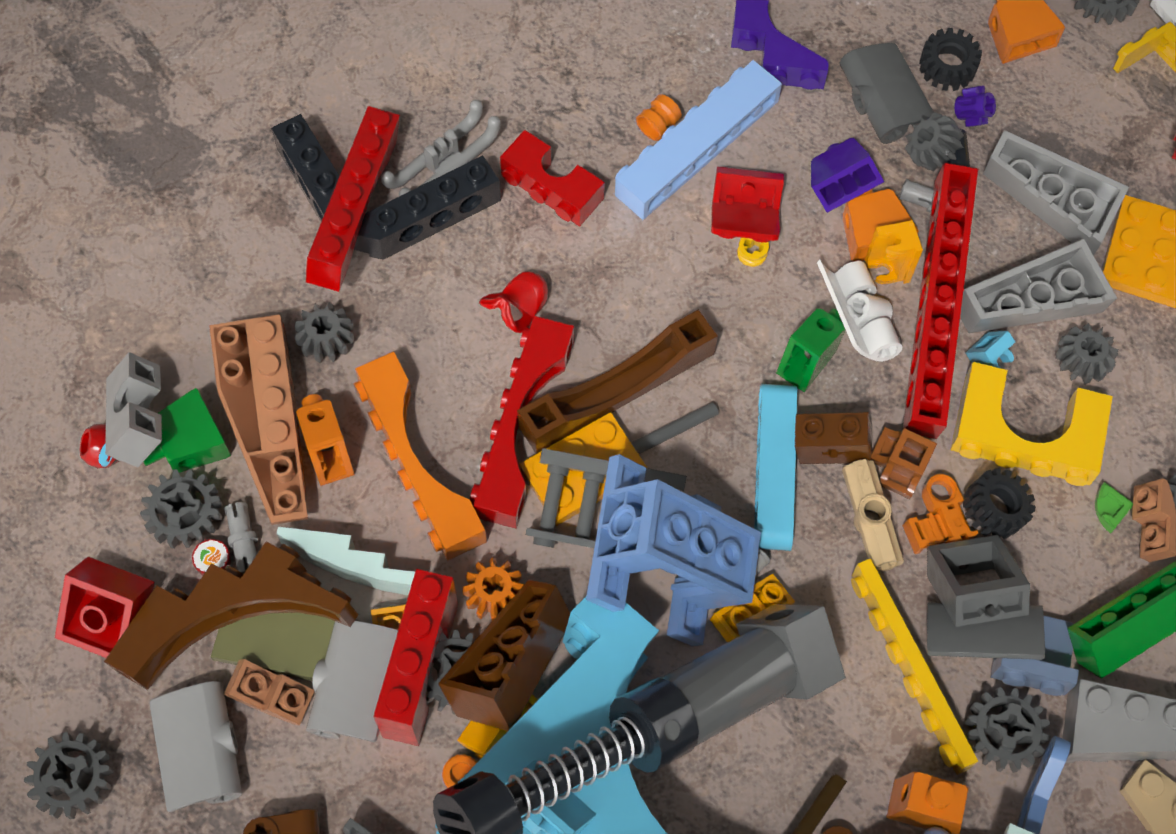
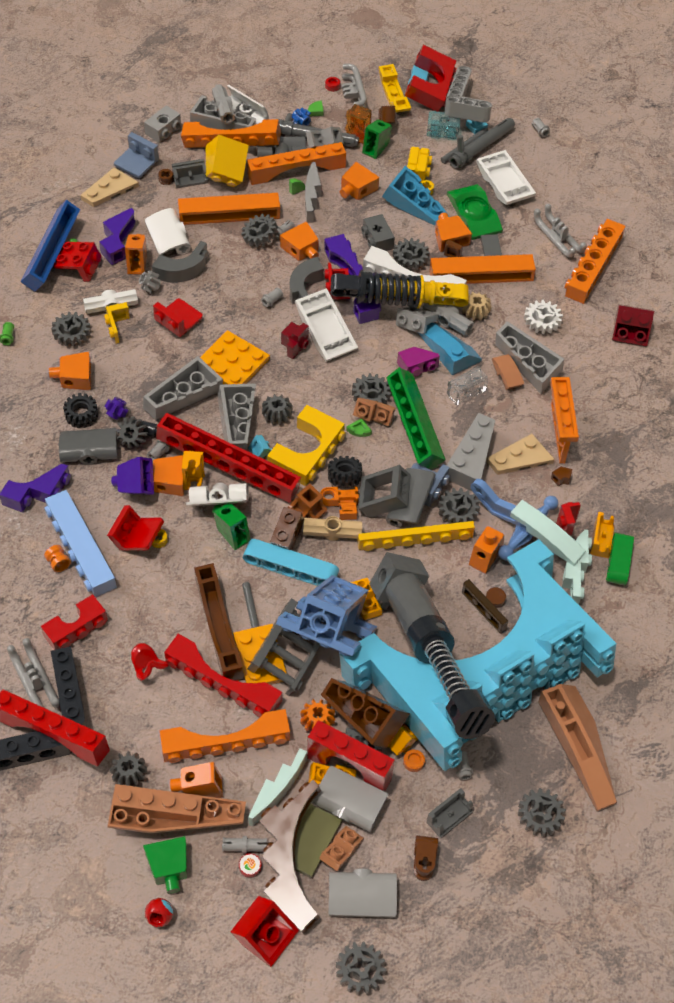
camera: 75 degrees left, 10 degrees down
light grey arch [105,352,162,467] -> none
dark grey gear [140,469,223,549] -> none

